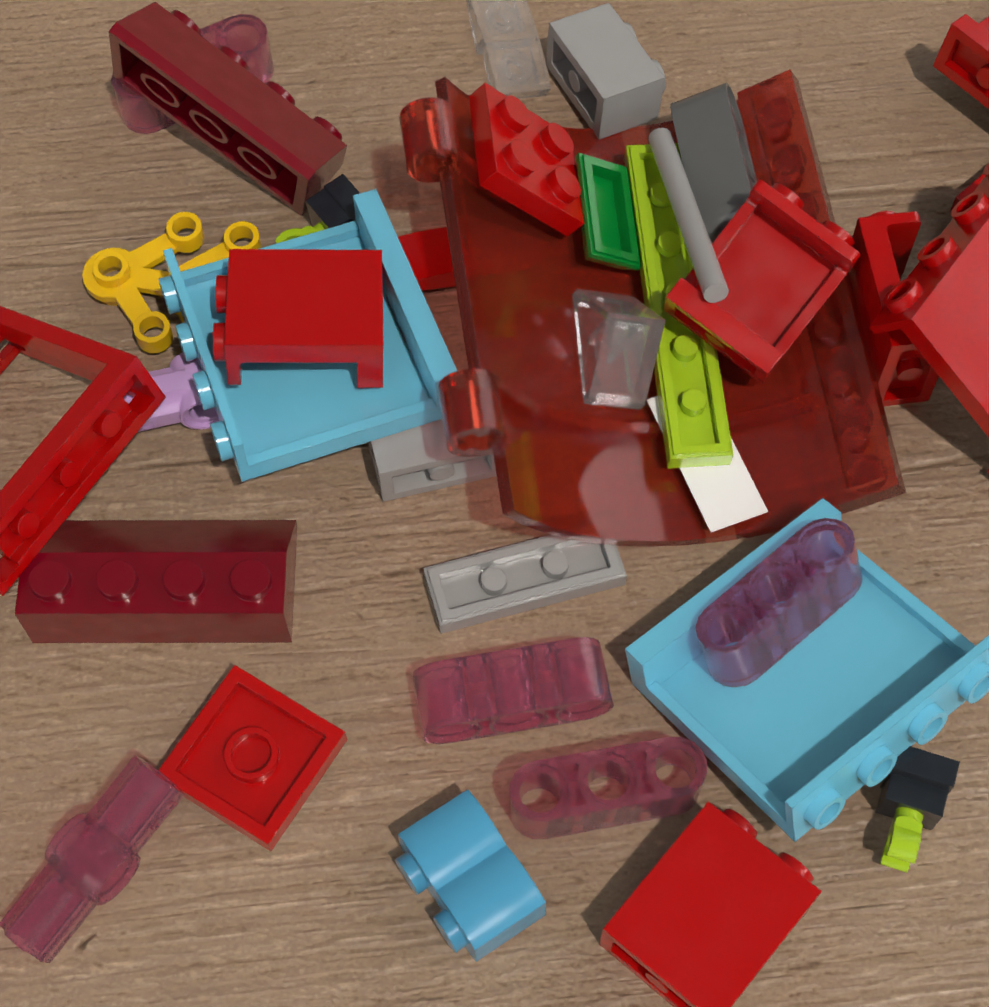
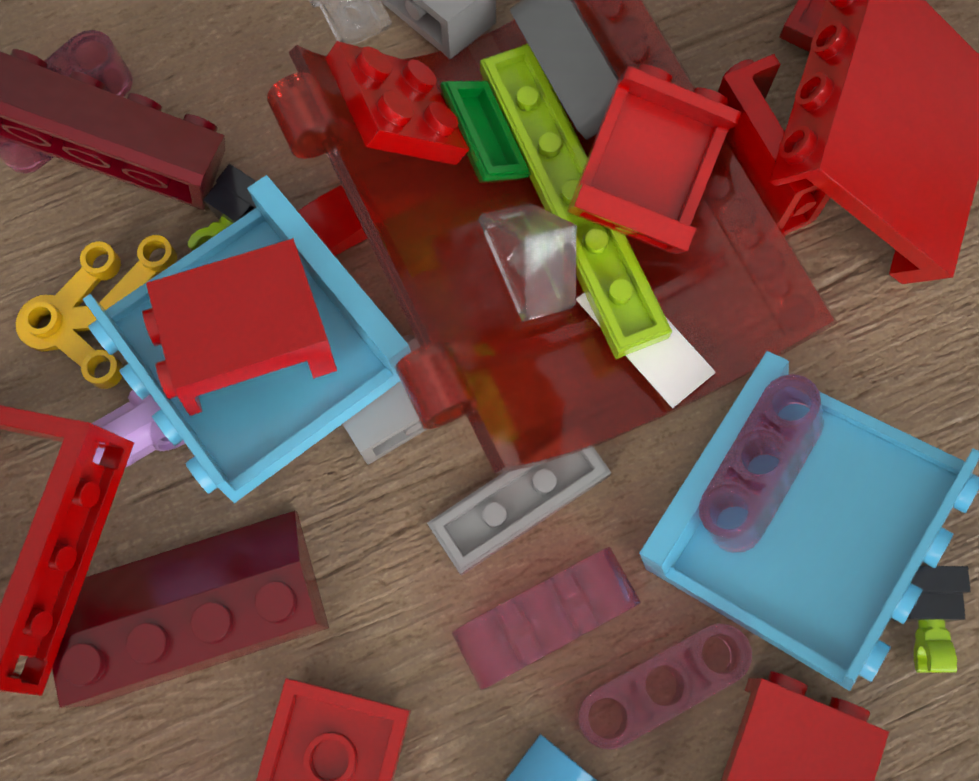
camera: 15 degrees left, 10 degrees up
light grey bar [648,128,729,303] -> none

